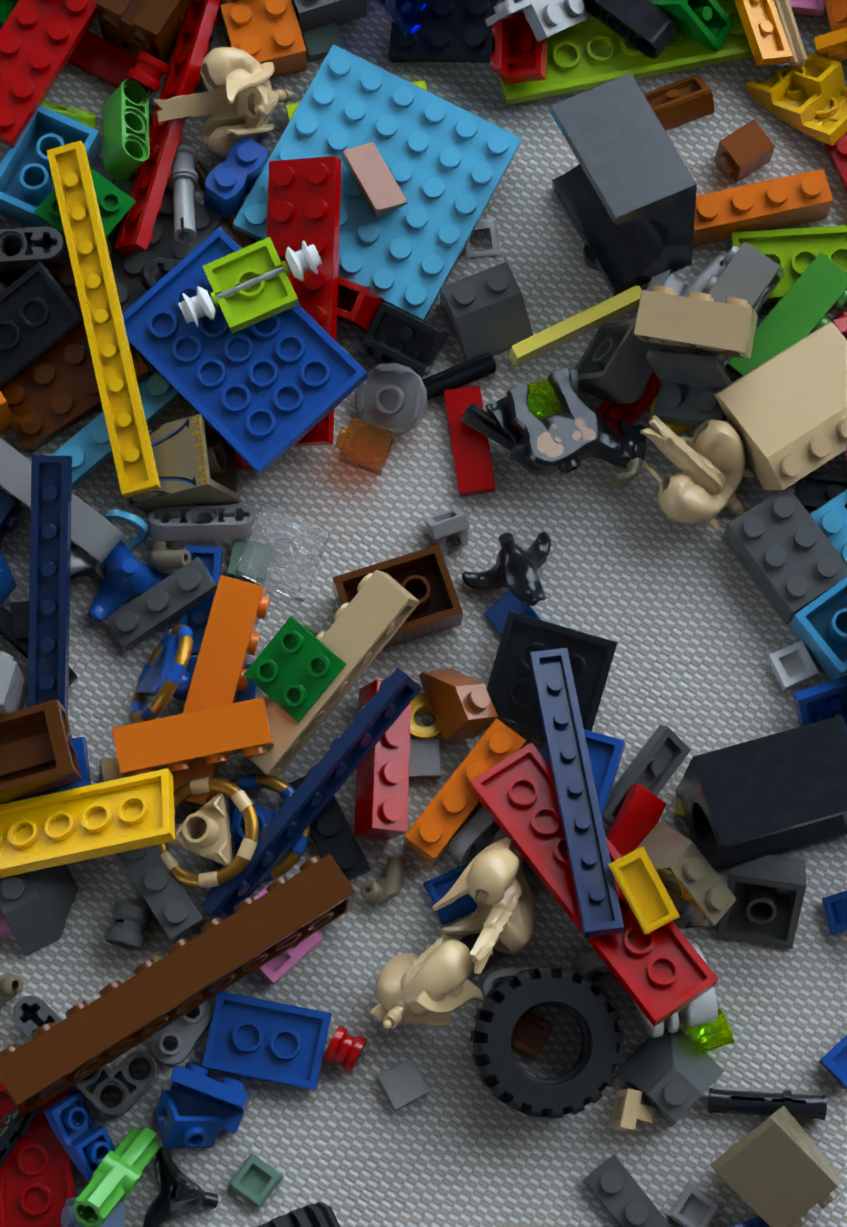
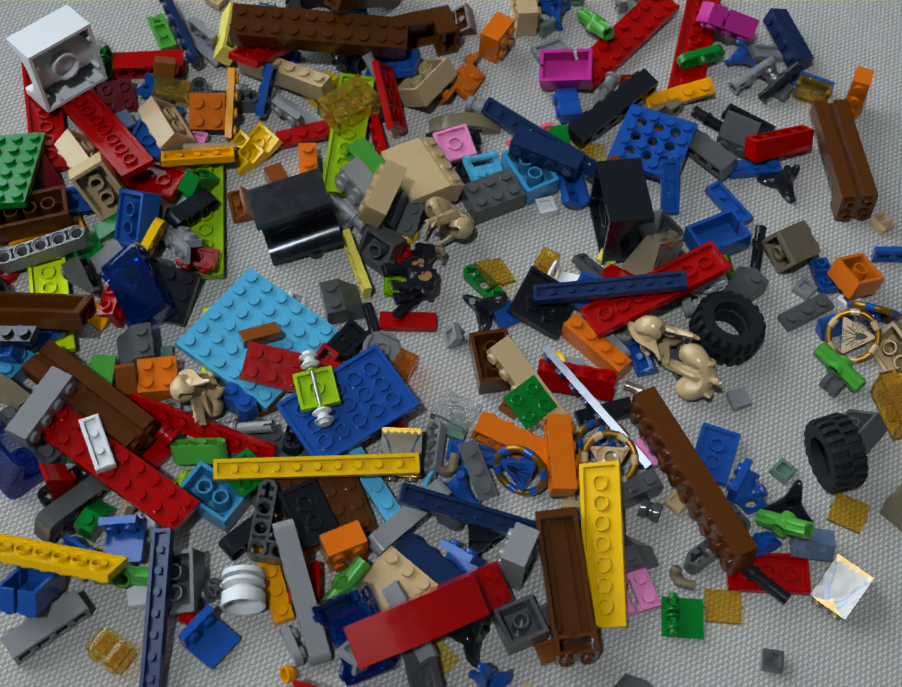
camera: 80 degrees left, 15 degrees down
red wheel [323,1025,367,1074] -> none
dark orange slope [419,669,498,741] -> none
yellow tile [608,846,680,935] -> none
tan tile [609,1088,656,1133] -> none
none -> green beam [463,264,505,298]
none -> clear yellow piece [474,258,516,287]
none -> clear yellow brick [534,247,561,274]
none -> white bracket [547,260,580,282]
none -> blue piece [683,208,752,257]

